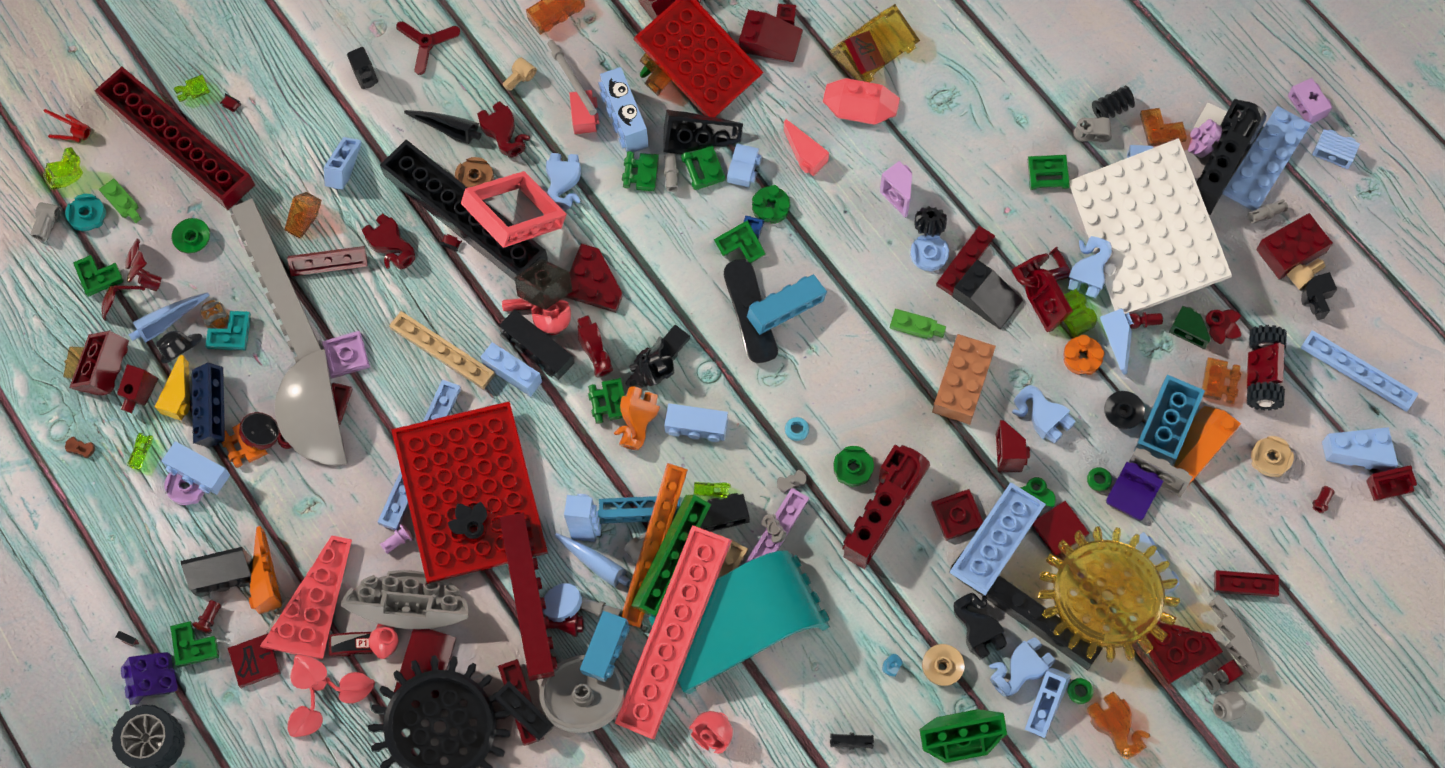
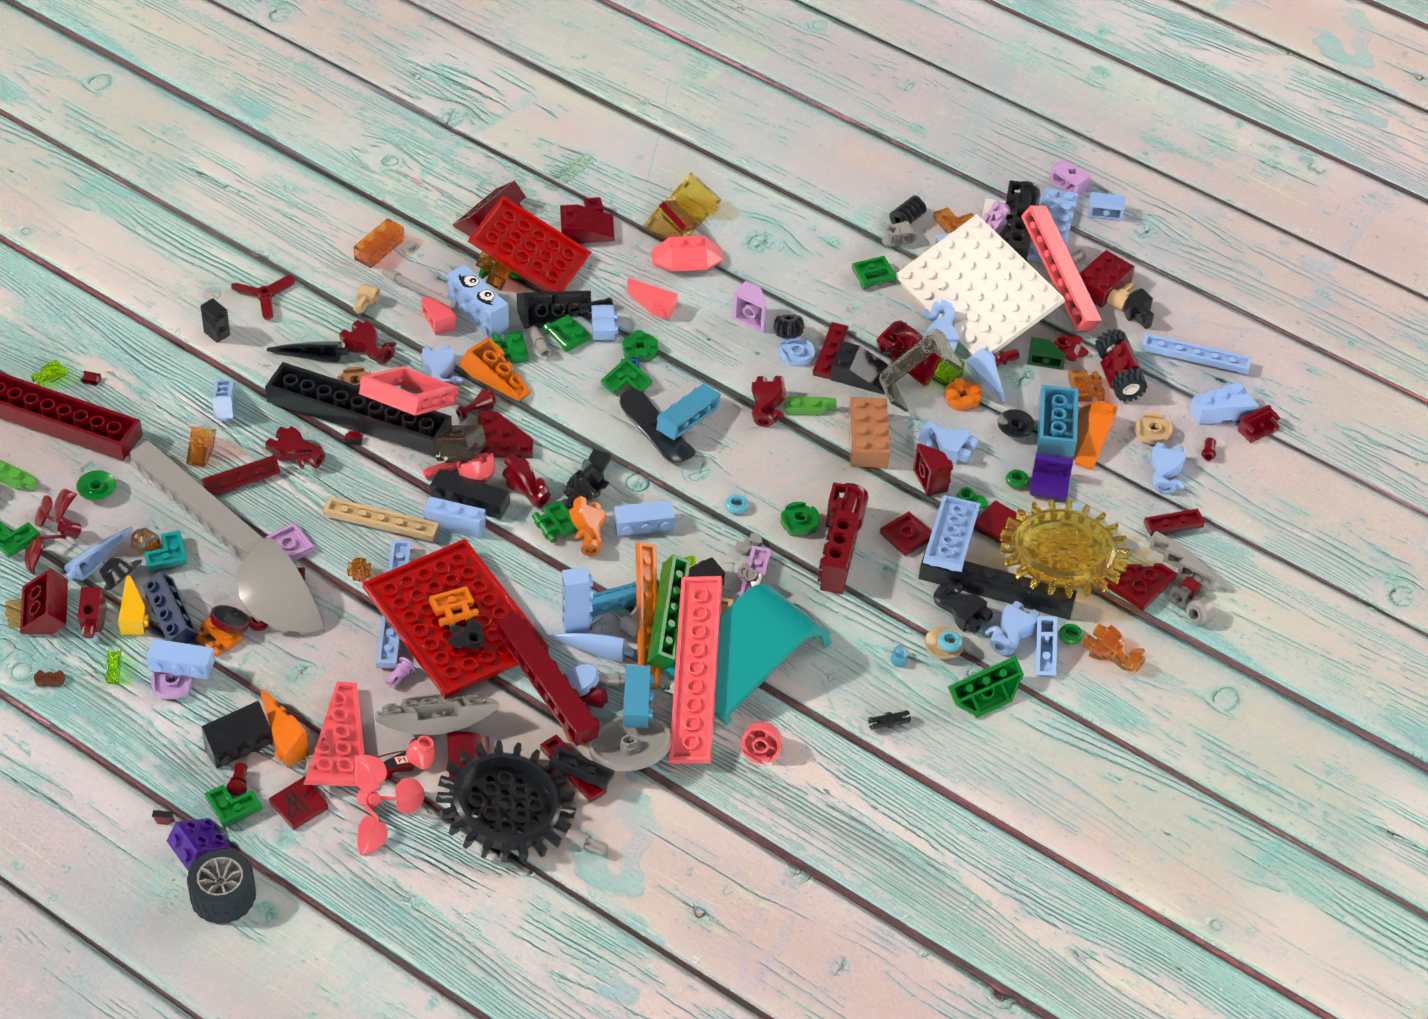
camera: 25 degrees left, 20 degrees down
light grey plate [1129,448,1193,497] -> none
none -> clear orange gear [347,558,372,582]
none -> orange plate [429,586,479,626]
none -> dark red piece [456,389,497,419]
none -> orange wedge [459,337,531,401]
none -> black axle [579,298,613,314]
none -> dark red hips [751,376,787,427]
none -> clear smoke windscreen [879,329,962,412]
none -> medium azure piece [938,631,962,652]
none -> coral brick [1021,206,1102,331]
none -> light blue hips [1150,442,1186,494]

